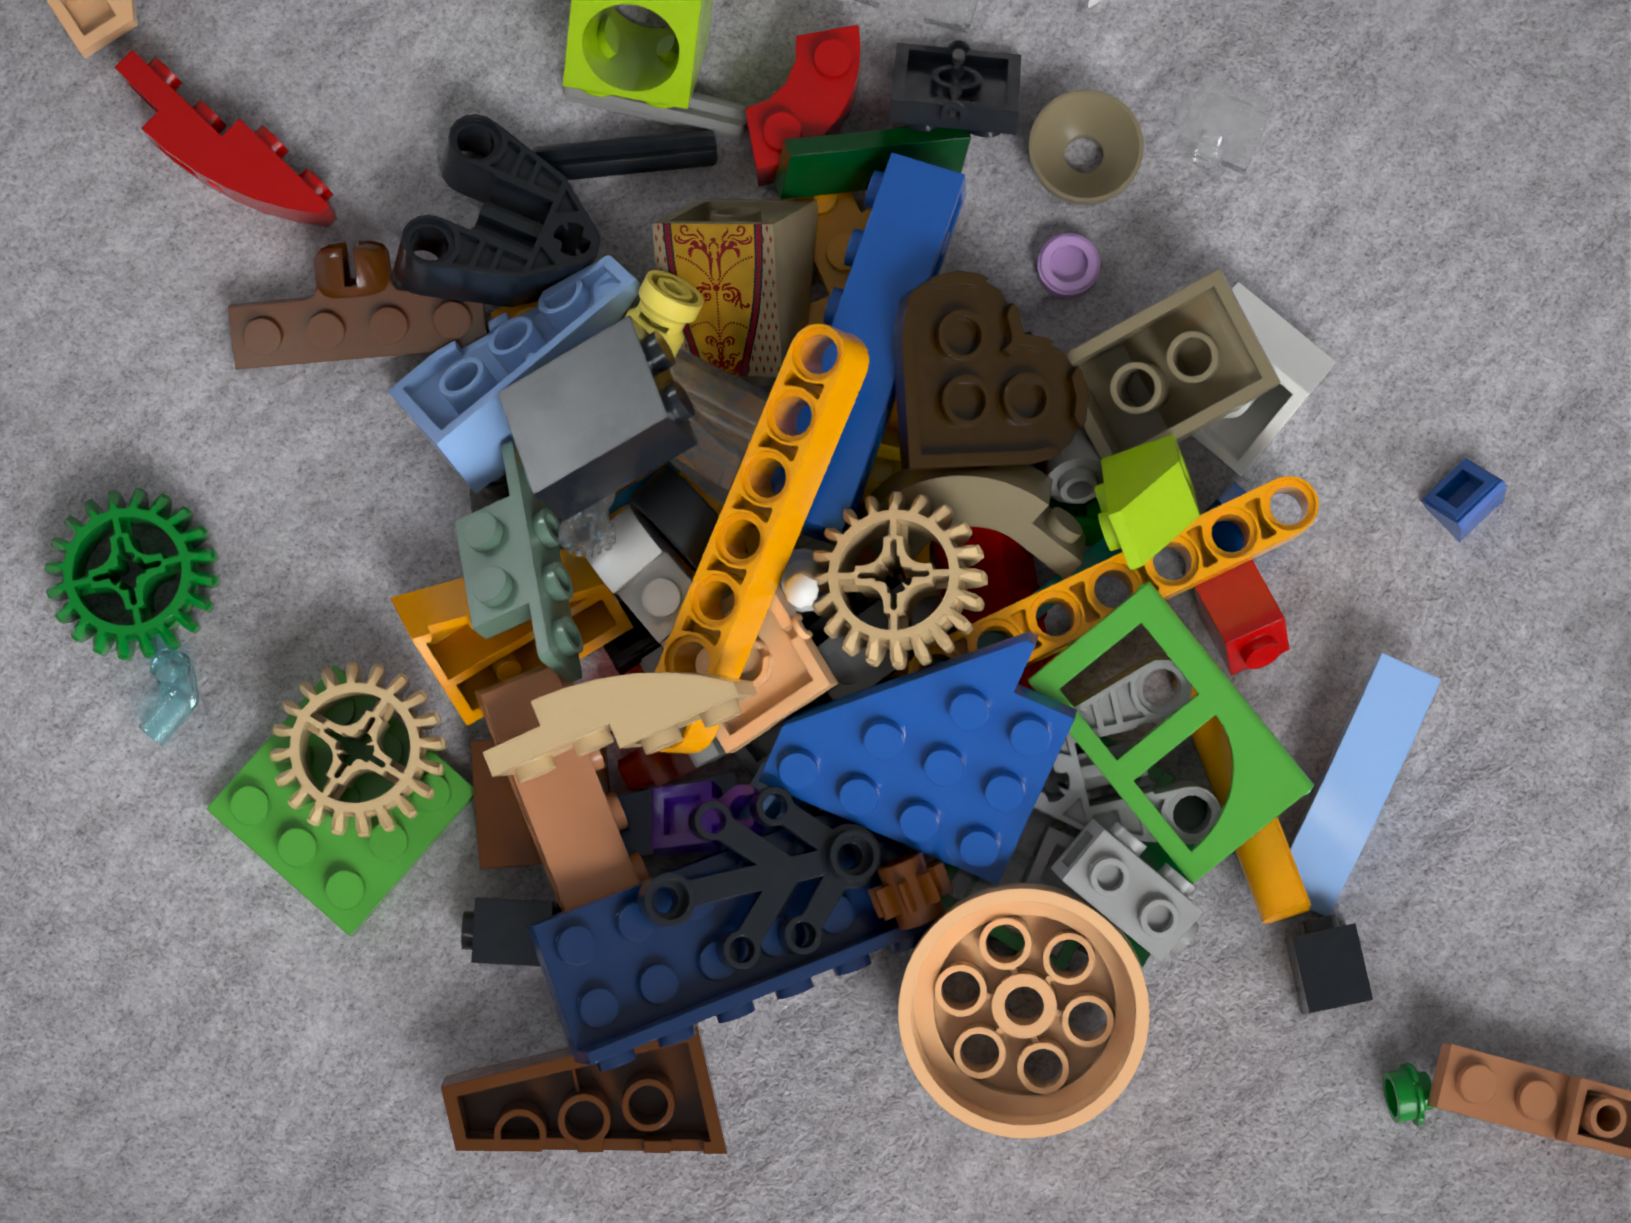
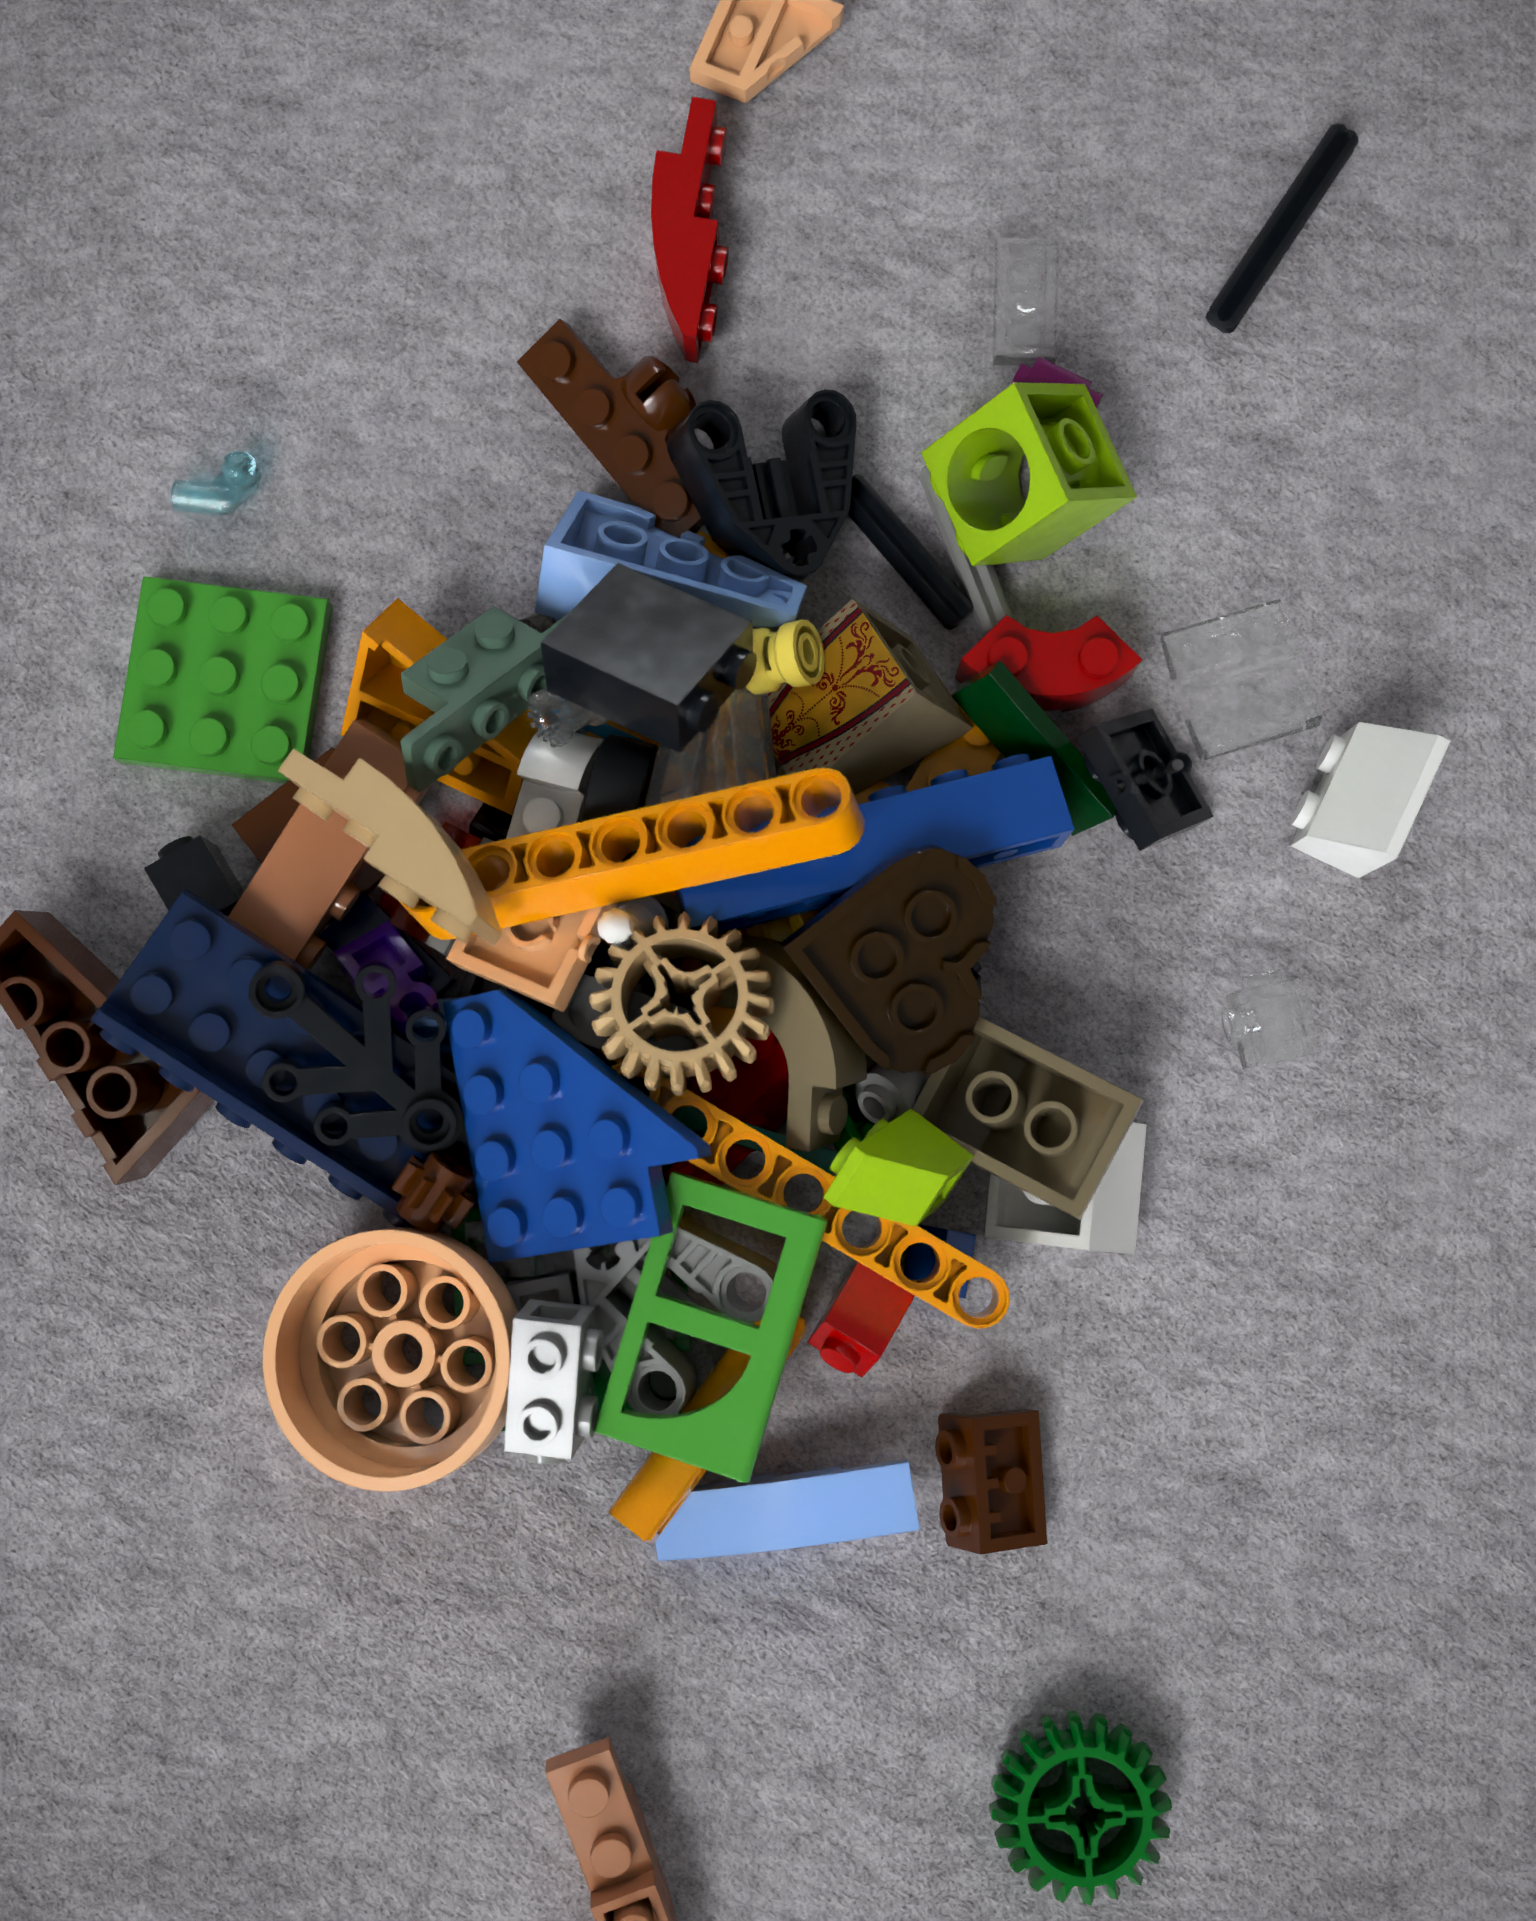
camera: 55 degrees right, 0 degrees up
green gear [45,488,220,661] -> none
tan gear [270,662,447,838] -> none
dark tan piece [1028,89,1144,206] -> none
lavender tile [1036,233,1100,299] -> none
black brick [1284,914,1373,1014] -> none
green plate [1383,1063,1434,1126] -> none
blue slope [1421,458,1507,543] -> none
none -> reddish brown bracket [935,1409,1048,1554]

